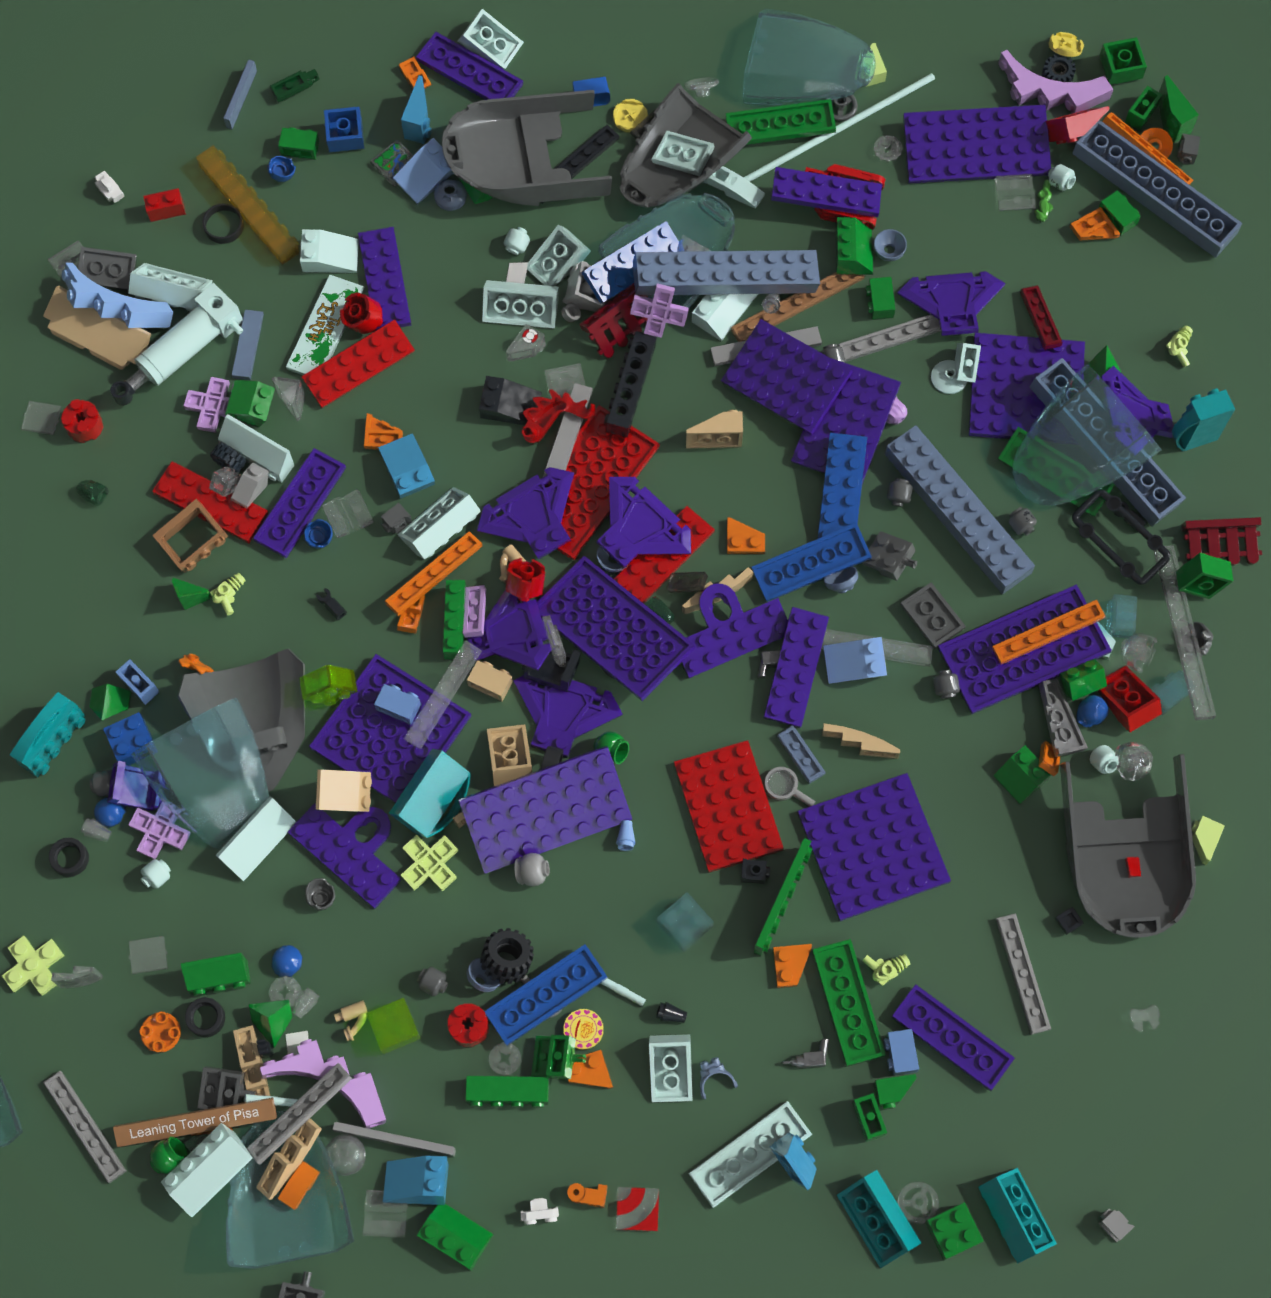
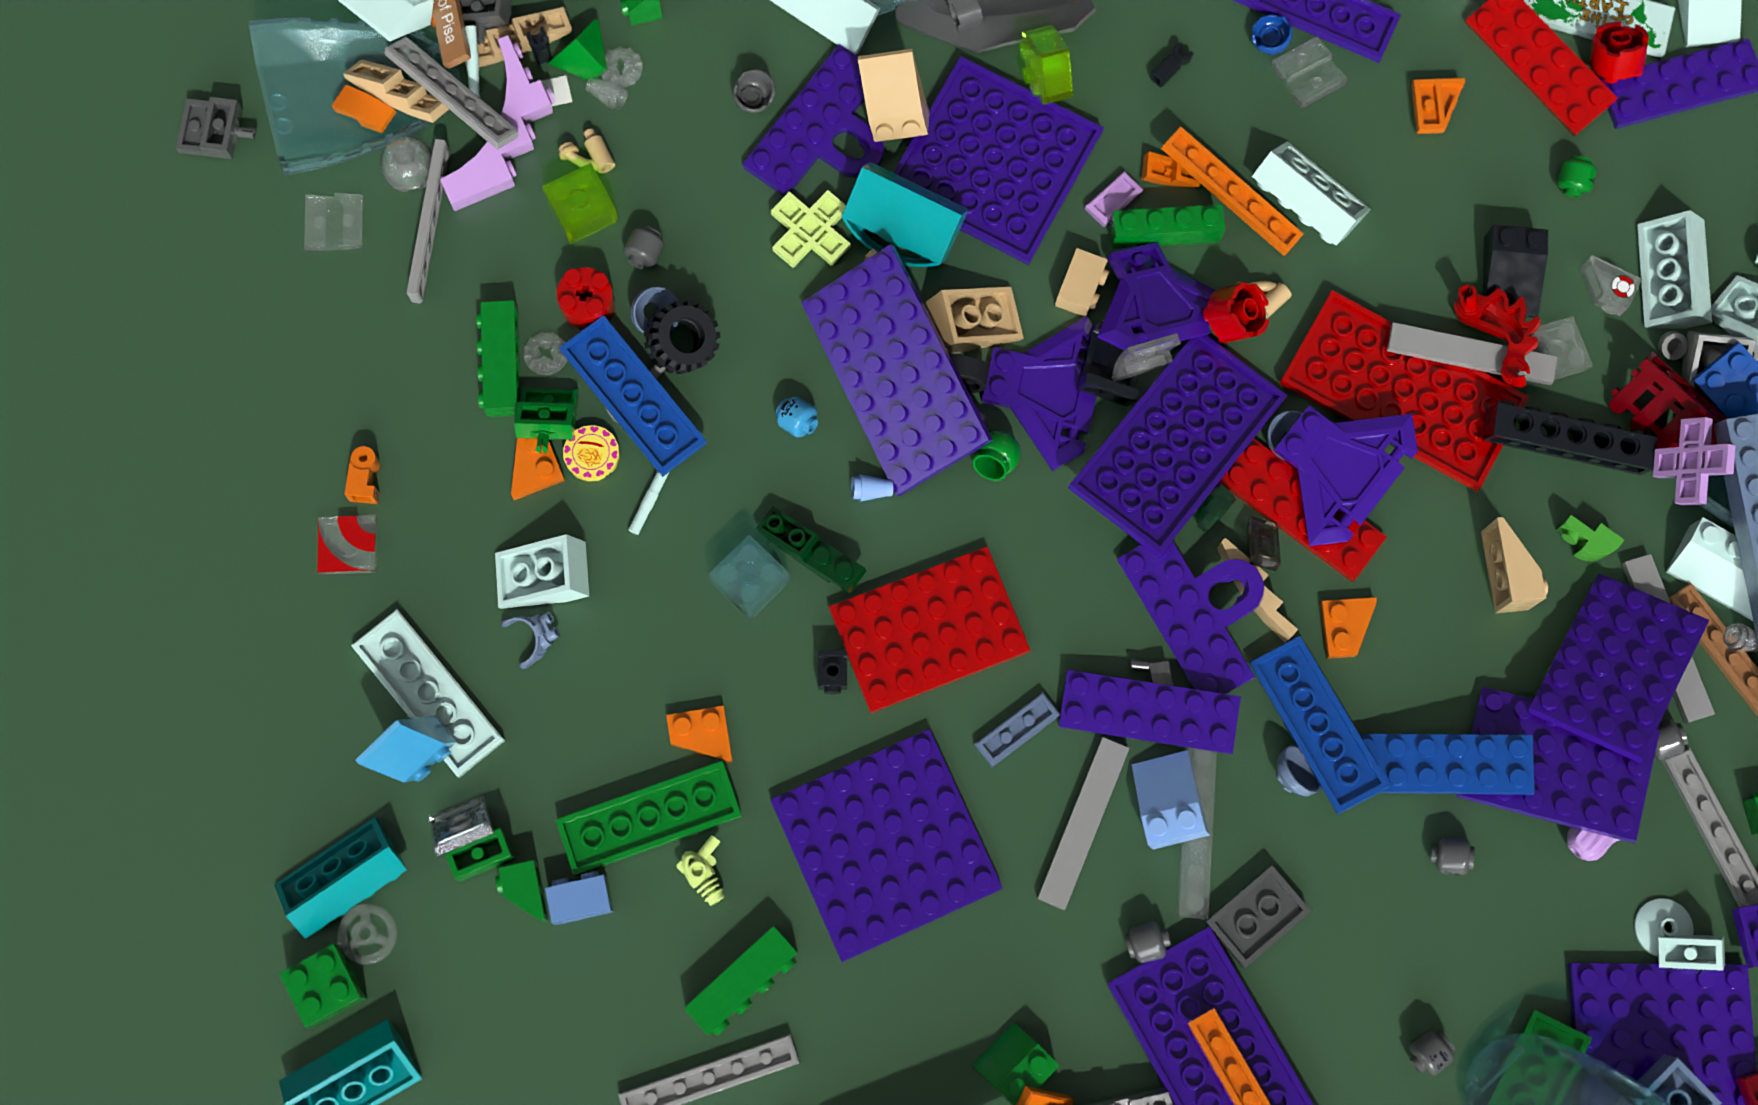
camera: 80 degrees right, 5 degrees up
blue hair [271,945,303,978] -> none
medium blue brick [374,684,421,725] -> none
dark azure slope [378,433,435,499] -> none
dark grey window [381,502,412,534] -> none
dark azure slope [383,1156,449,1205] -> none
clear plate [404,641,482,749] -> none
green slope [417,1204,494,1271] -> none
lavender plate [463,585,486,638] -> none
dark purple plate [477,467,574,559] -> none
white sticker [506,262,528,283] -> none
light grey piece [514,853,550,887] -> none
white piece [521,1198,559,1225] -> none
black cone [656,1002,687,1023] -> none
green plate [754,838,813,956] -> none
piece [765,767,816,807] -> none
flat silver piece [783,1039,829,1068] -> none
tan slope [822,723,900,759] -> none
dark grey plate [862,531,917,581] -> none
sand blue brick [885,425,1035,595] -> none
dark purple plate [892,984,1015,1092] -> none
none -> clear tile [429,796,493,856]
none -> green brick [684,926,798,1036]
none -> dark green slope [756,506,866,594]
none -> dark azure head [776,396,818,438]
none -> light grey tile [1037,737,1130,910]
none -> lavender tile [1085,171,1143,228]
none -> bright green brick [1556,515,1624,561]
none -> green head [1557,156,1597,198]

